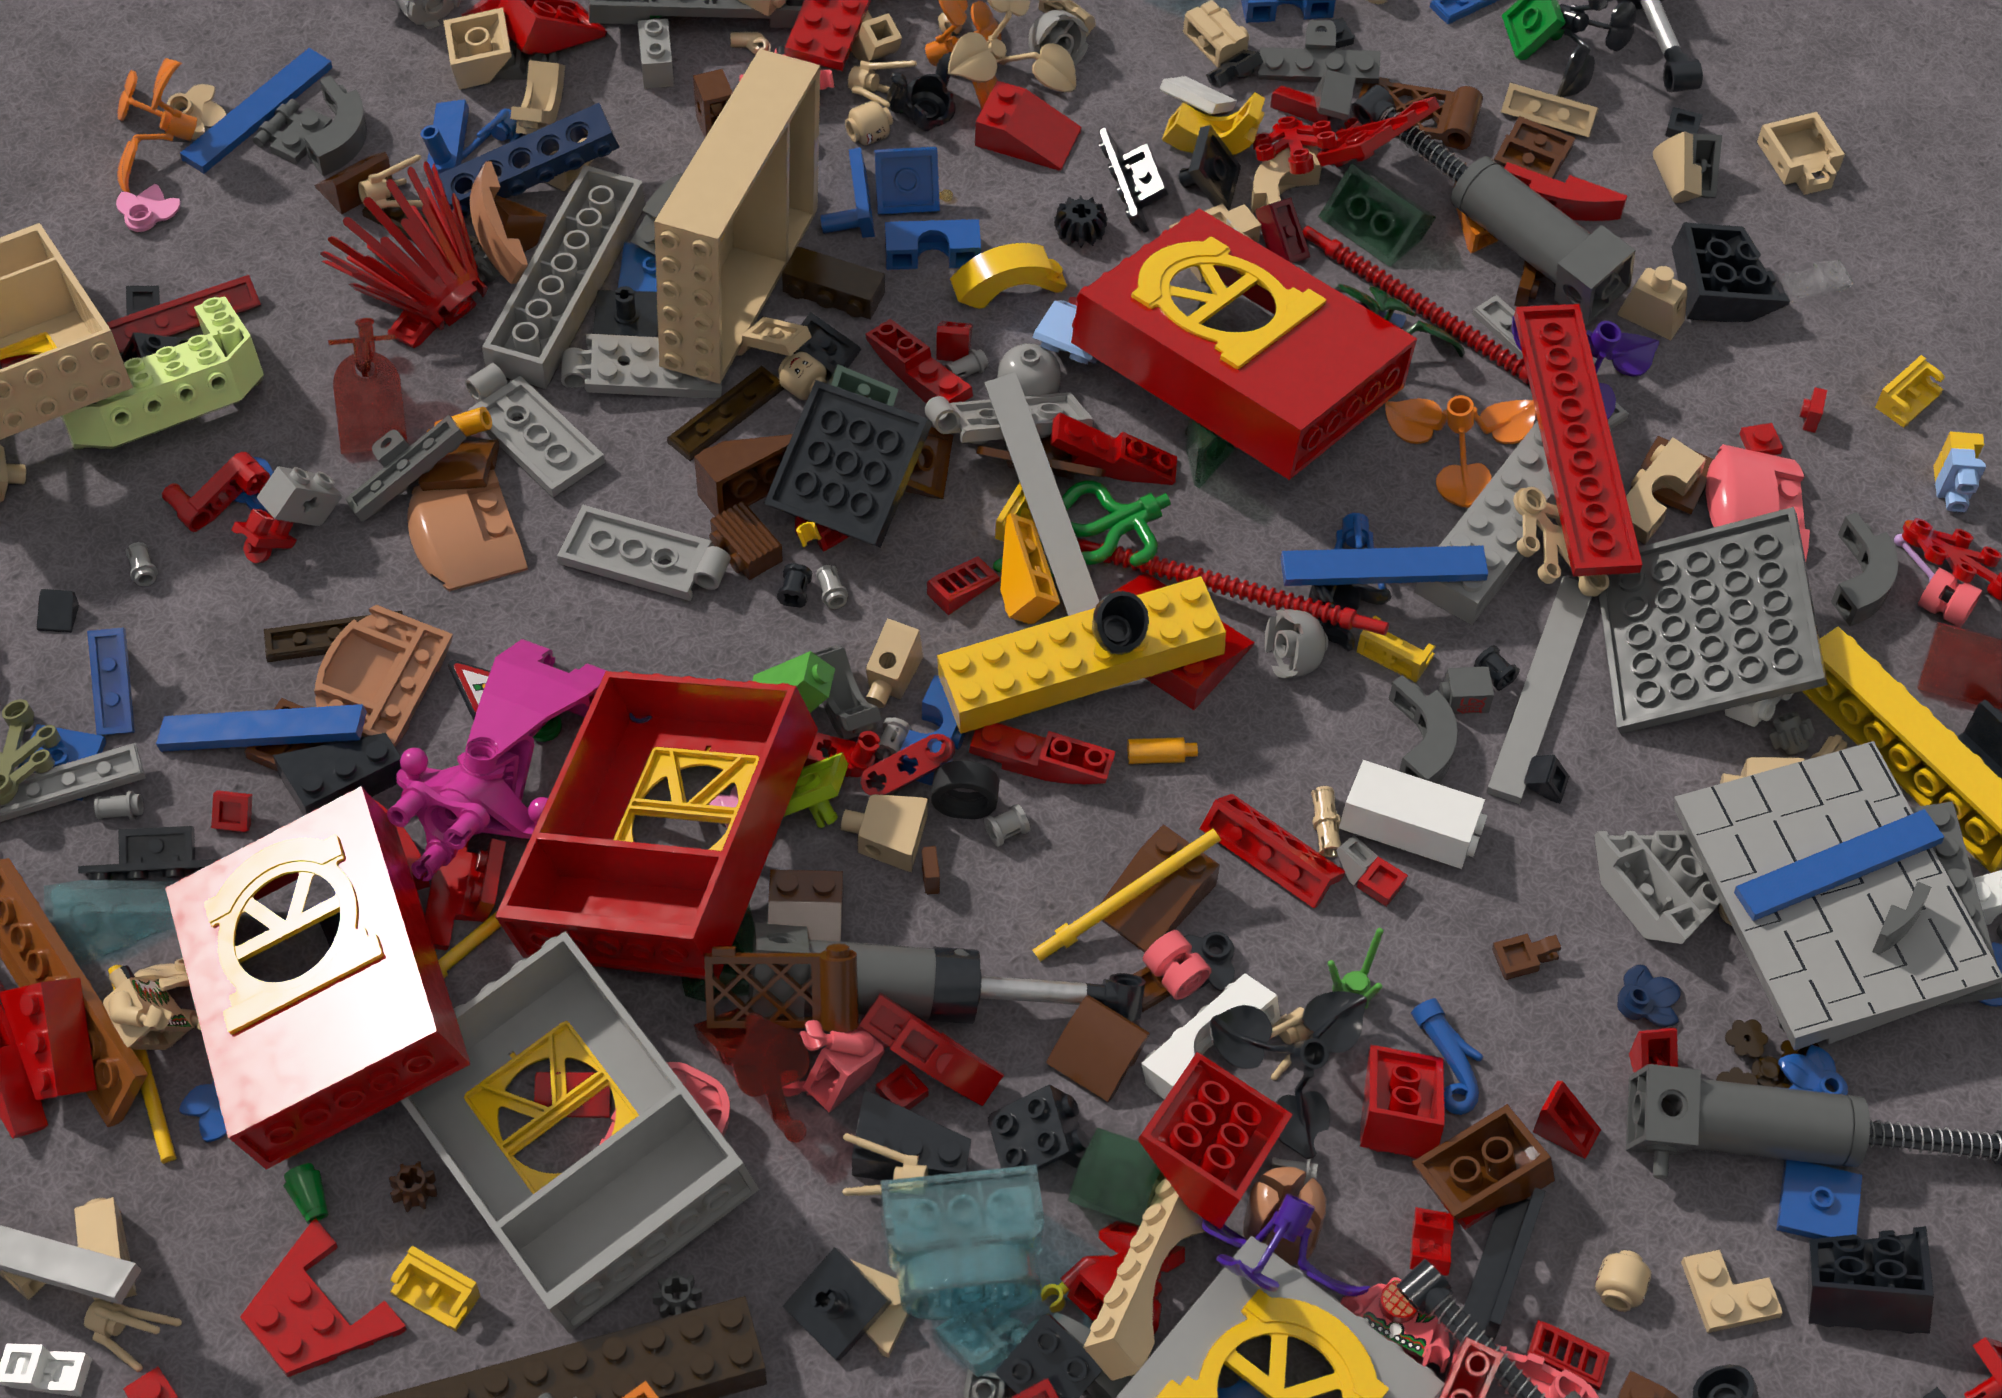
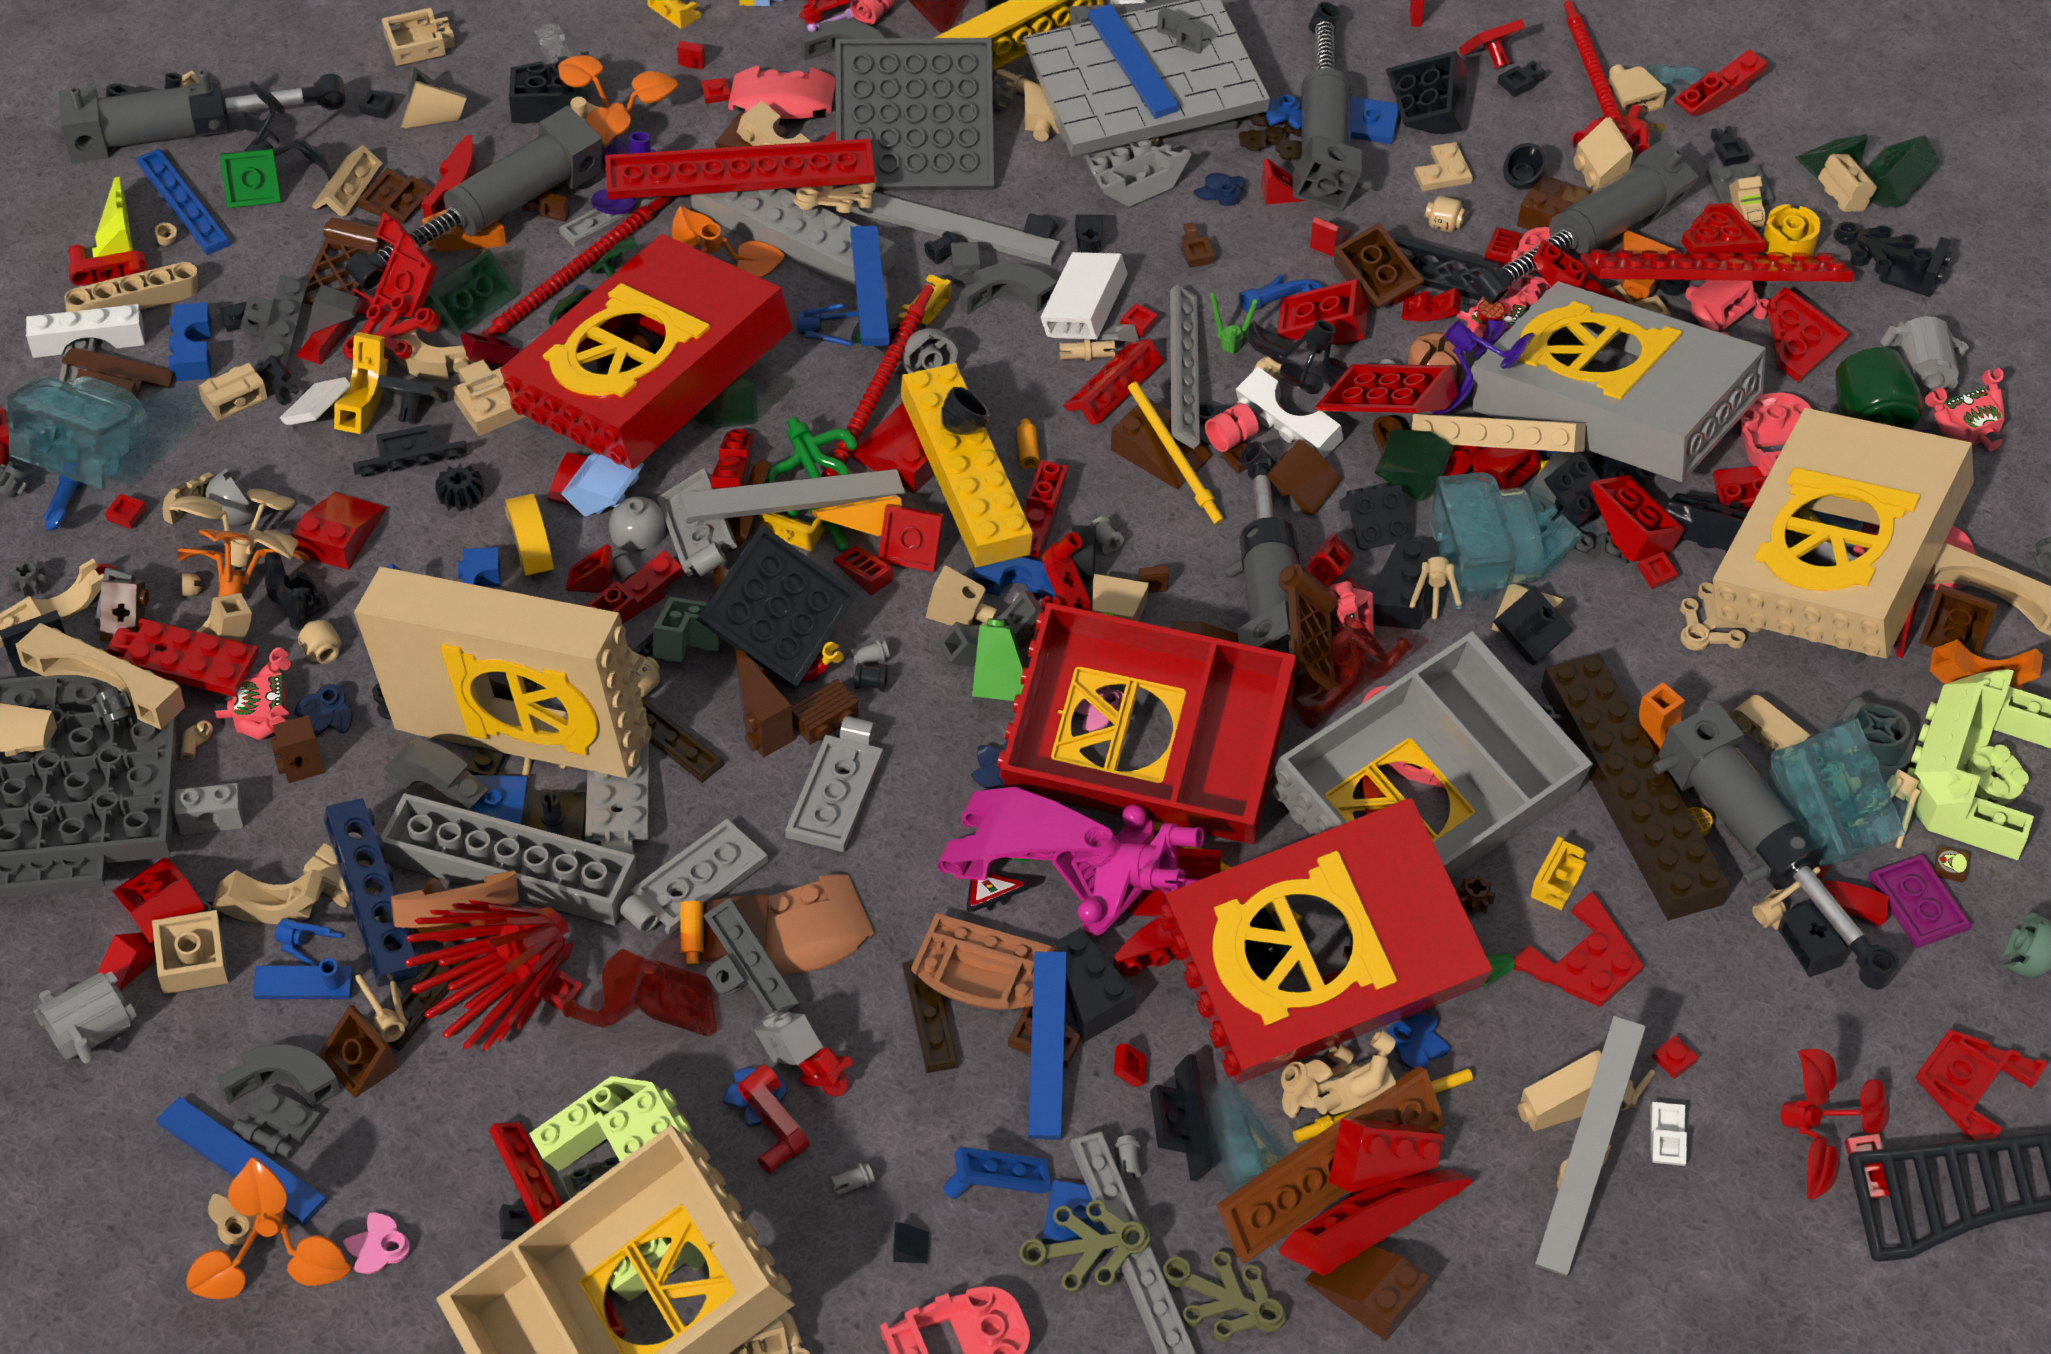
camera: 90 degrees left, 5 degrees down
tan plant [848,61,917,108] -> none
none -> orange plant [558,55,679,147]
none -> red tile [878,504,944,572]
none -> black piece [1075,214,1103,253]
none -> light grey tile [1170,285,1200,449]

